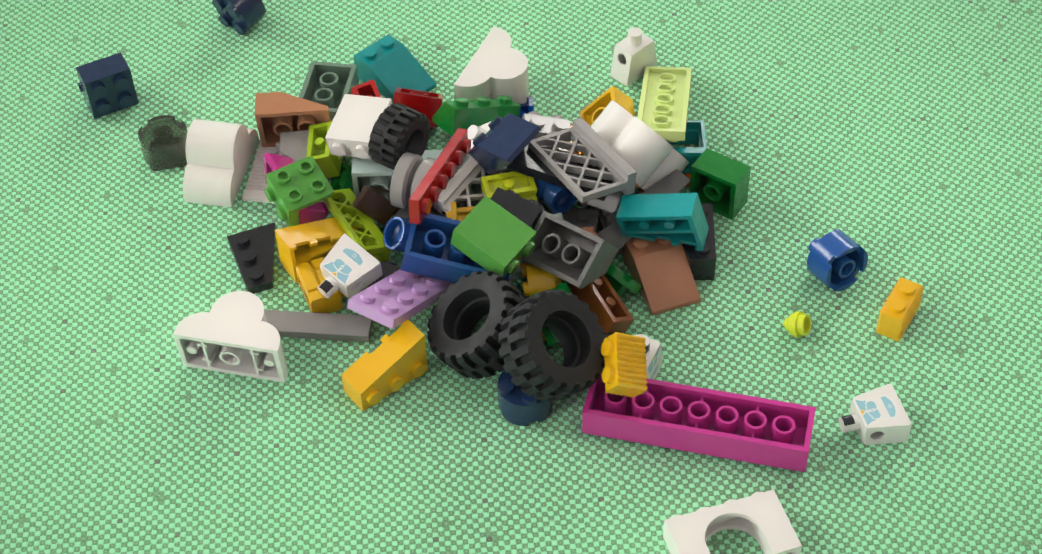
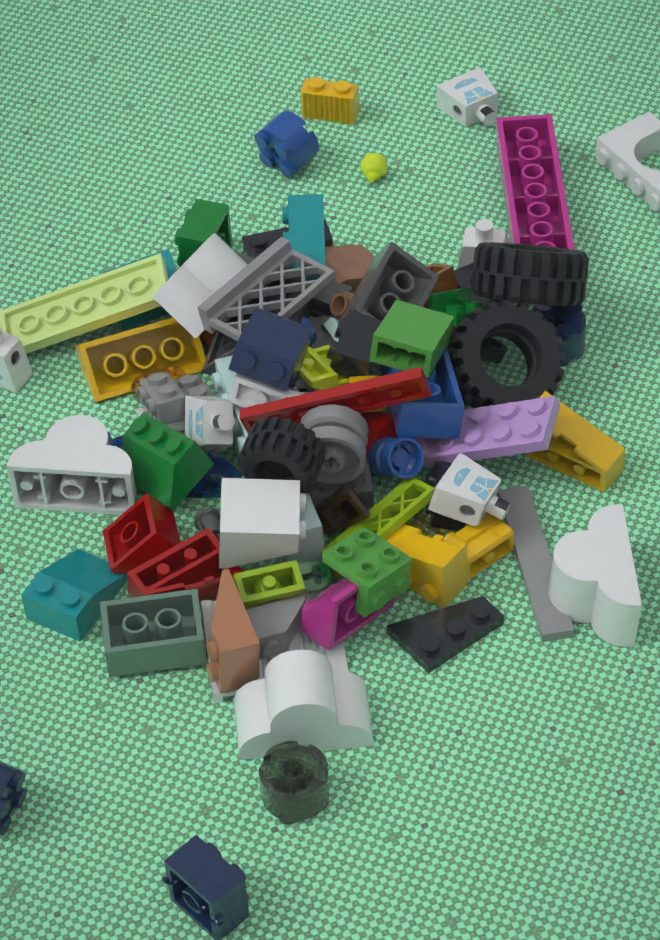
camera: 105 degrees left, 0 degrees up
yellow brick [601,332,648,398] -> none

